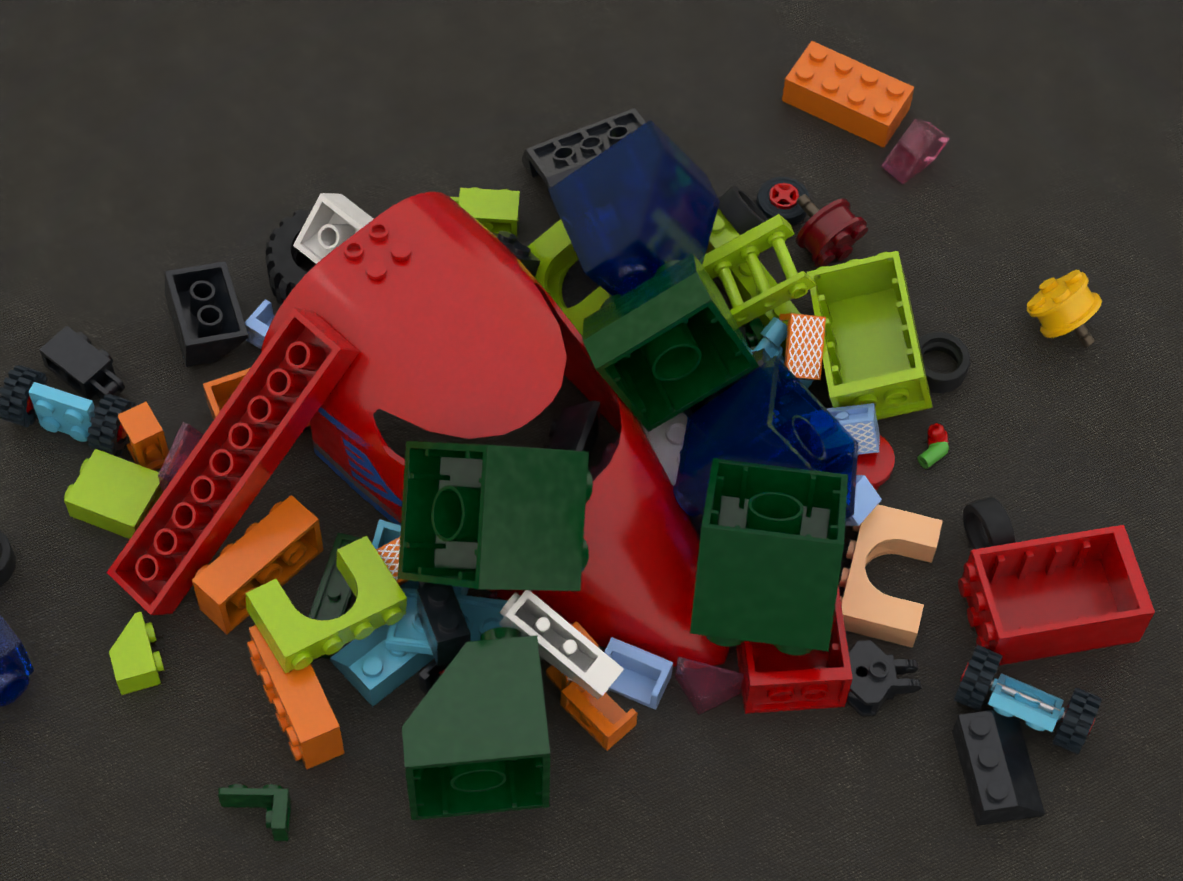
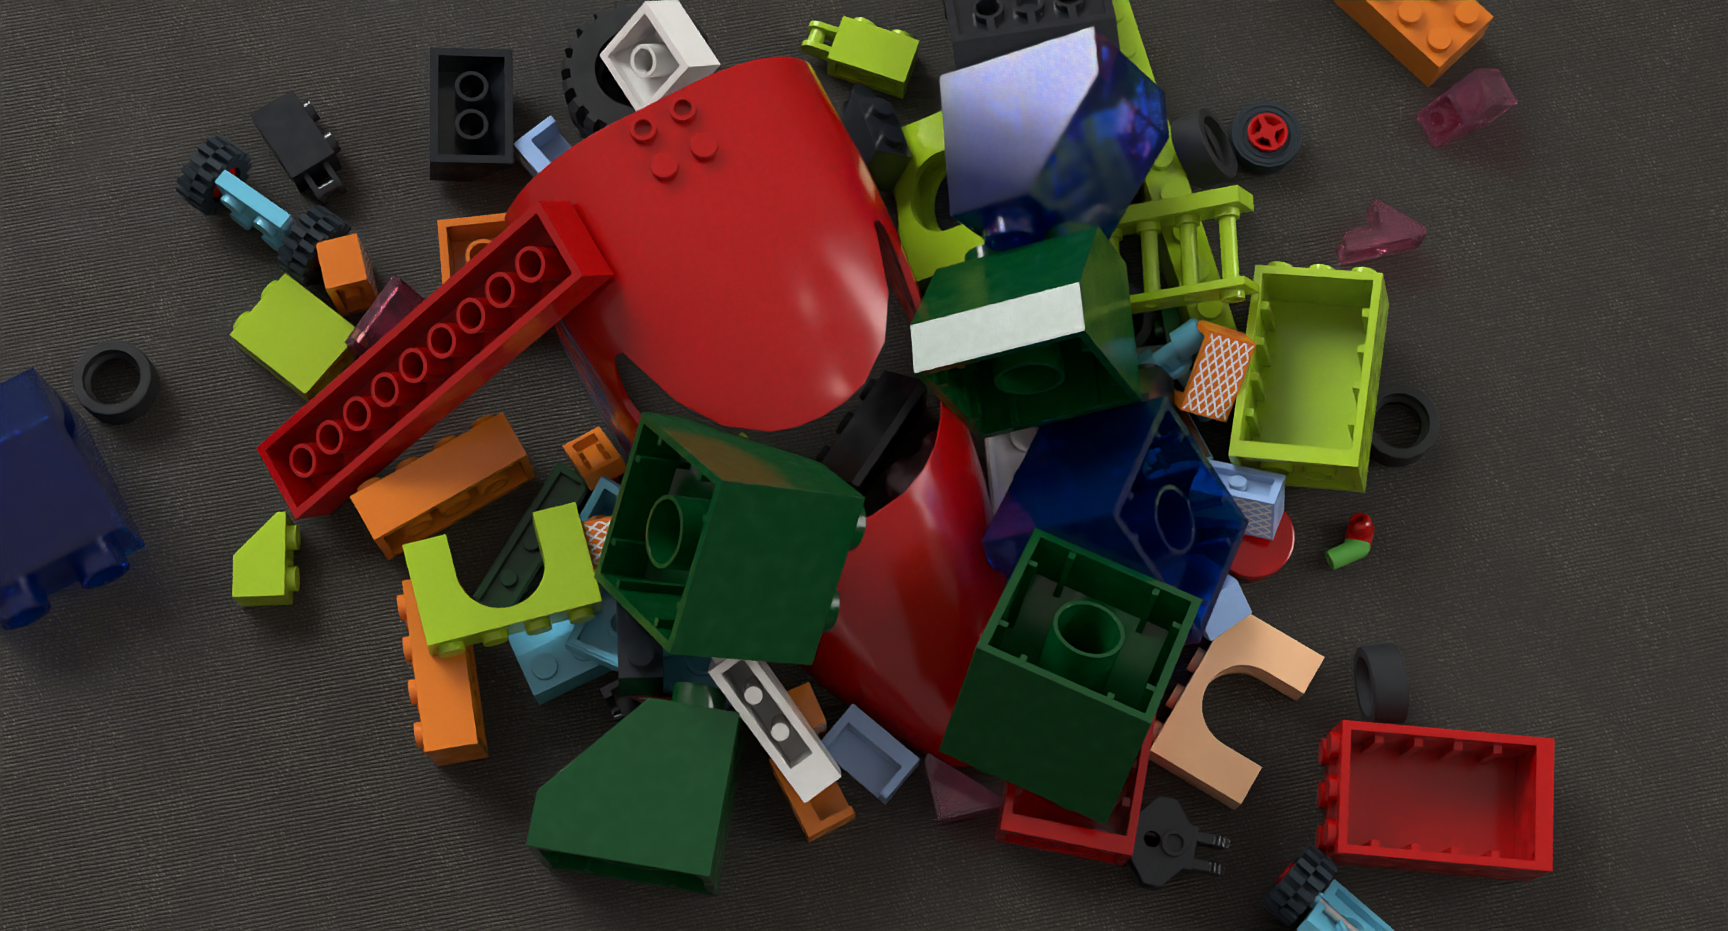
camera: 15 degrees right, 15 degrees up
dark green bracket [218,784,292,841] -> none
dark red wheel [796,194,868,267] -> none
yellow wheel [1027,270,1102,347] -> none
none -> orange tile [563,426,626,491]
none -> clear pink slope [1336,199,1427,265]

